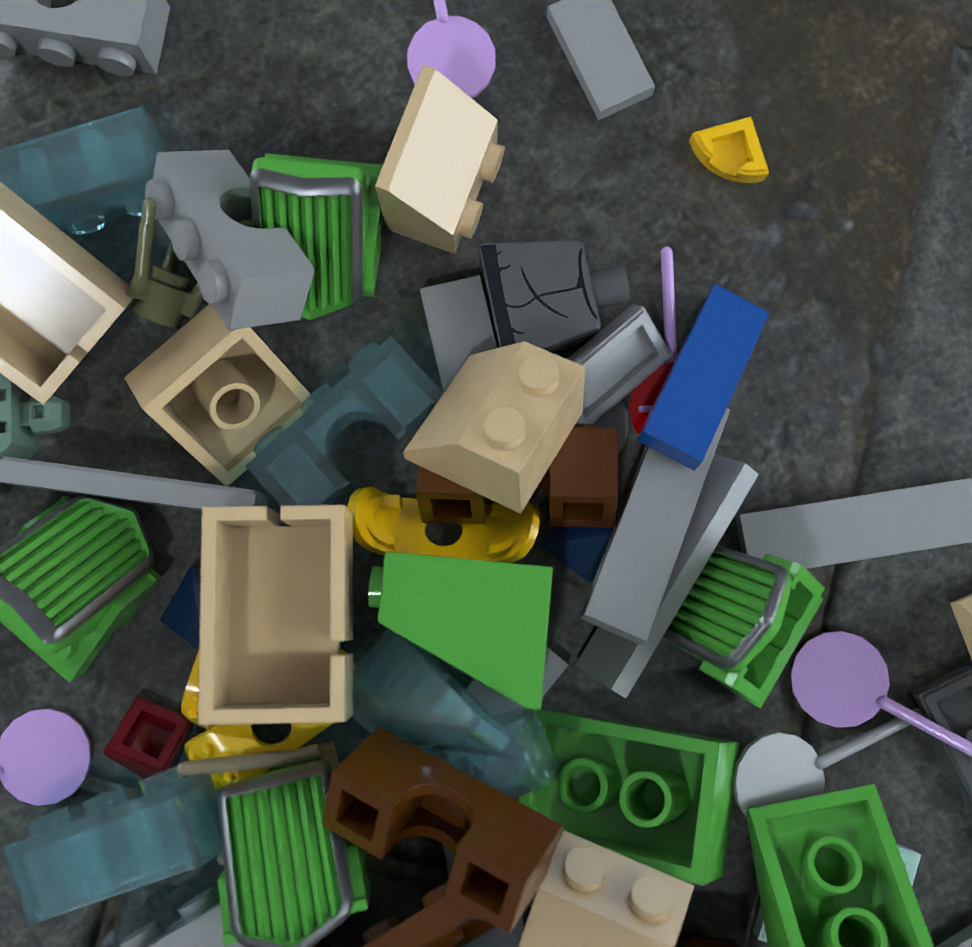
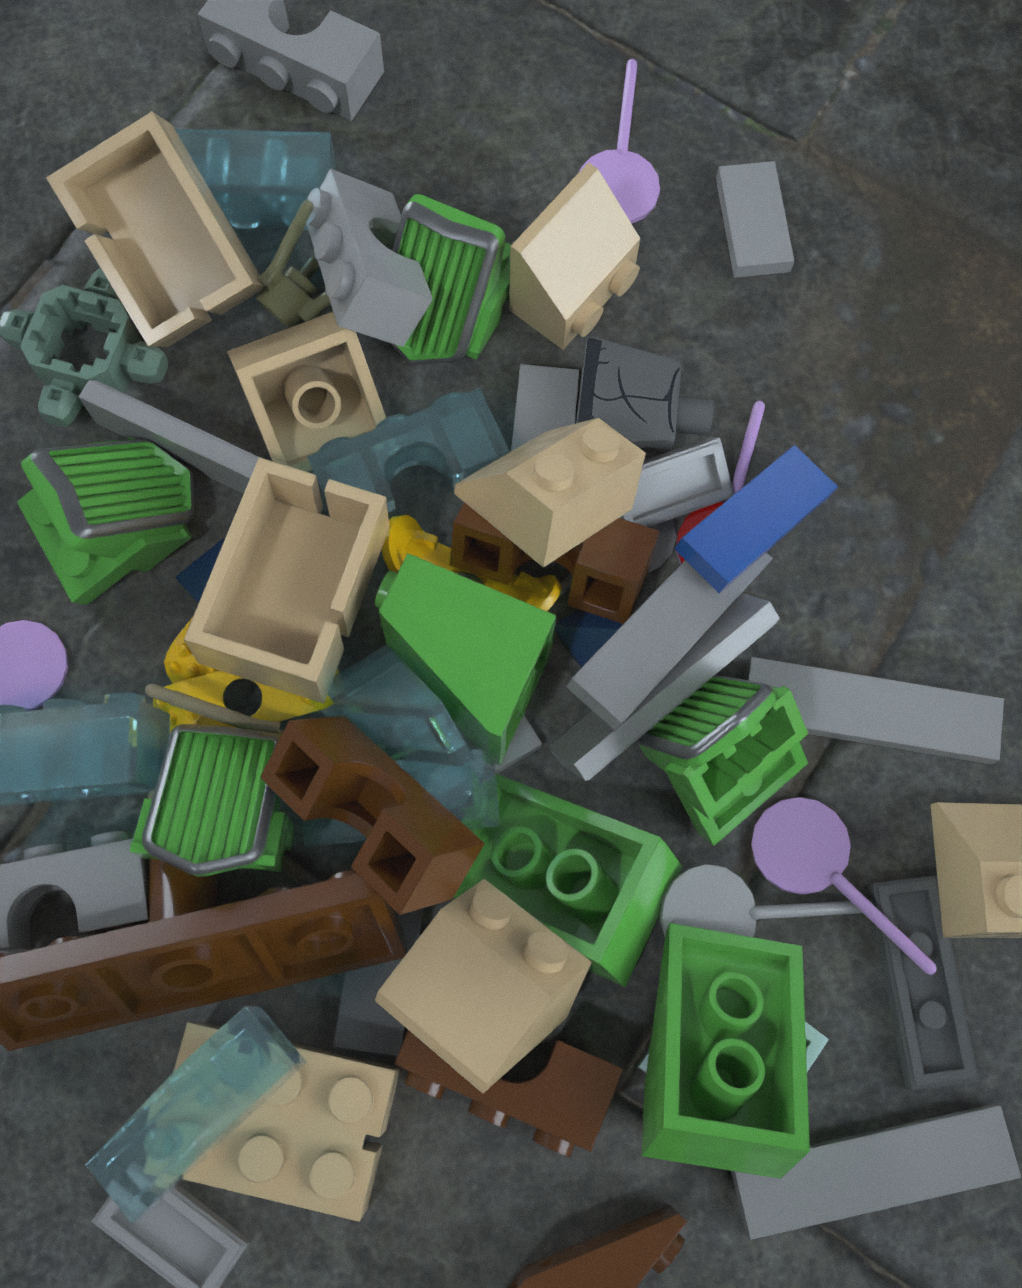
camera: 15 degrees right, 10 degrees down
dark red slope [103,695,195,791] -> none
yellow tile [689,116,769,183] -> none

